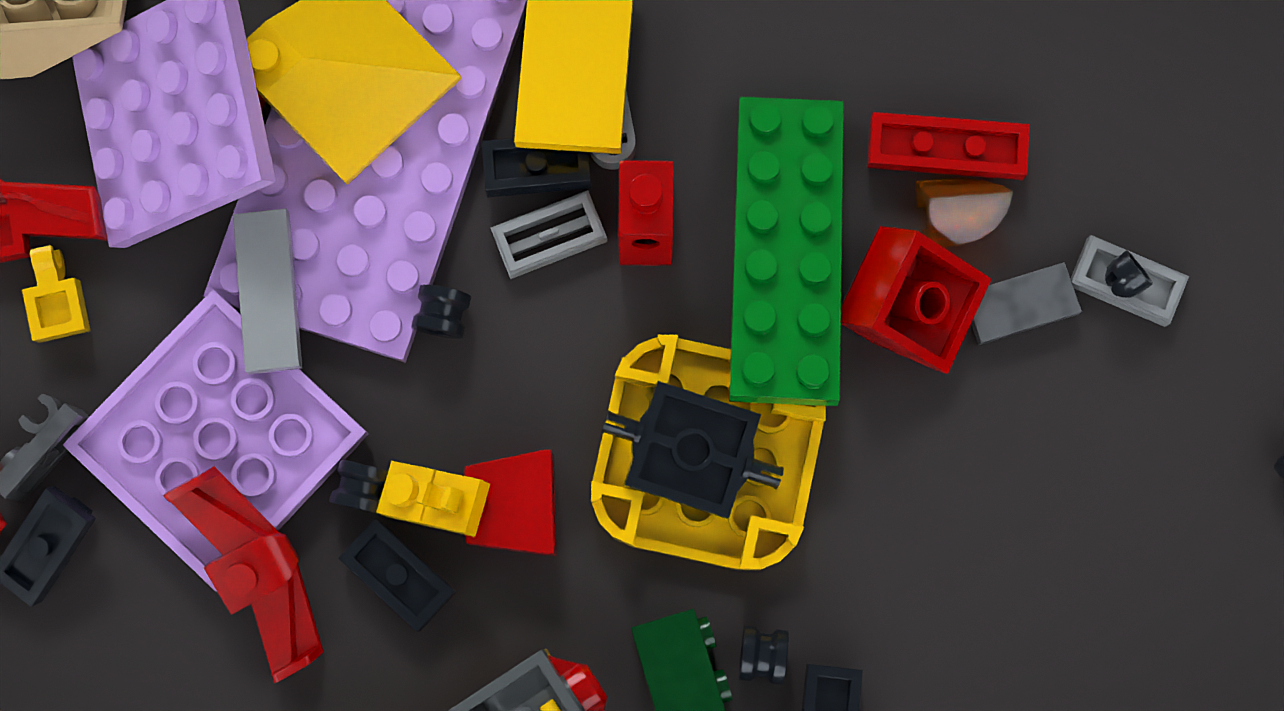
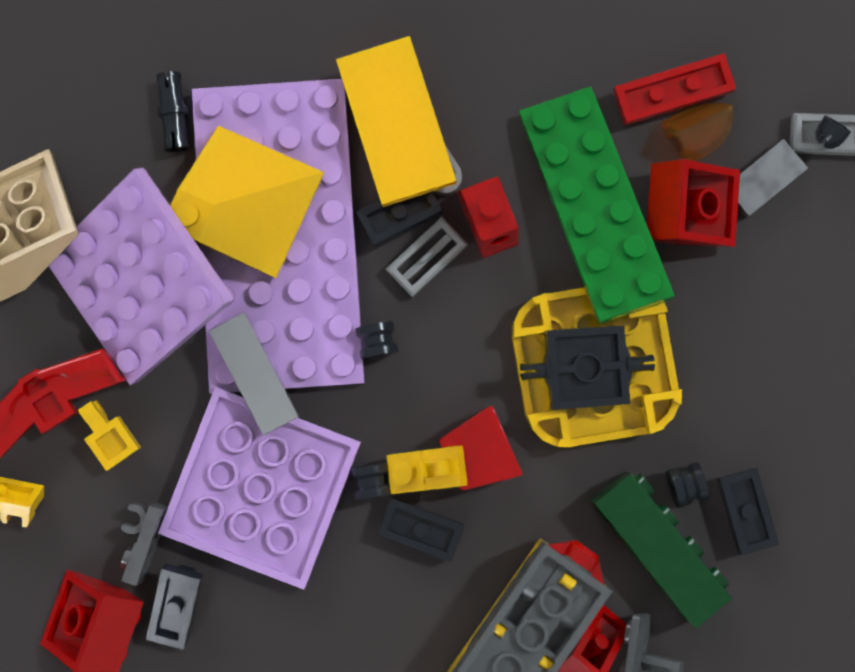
camera: 20 degrees left, 5 degrees up
red plate [163,466,324,683] -> none

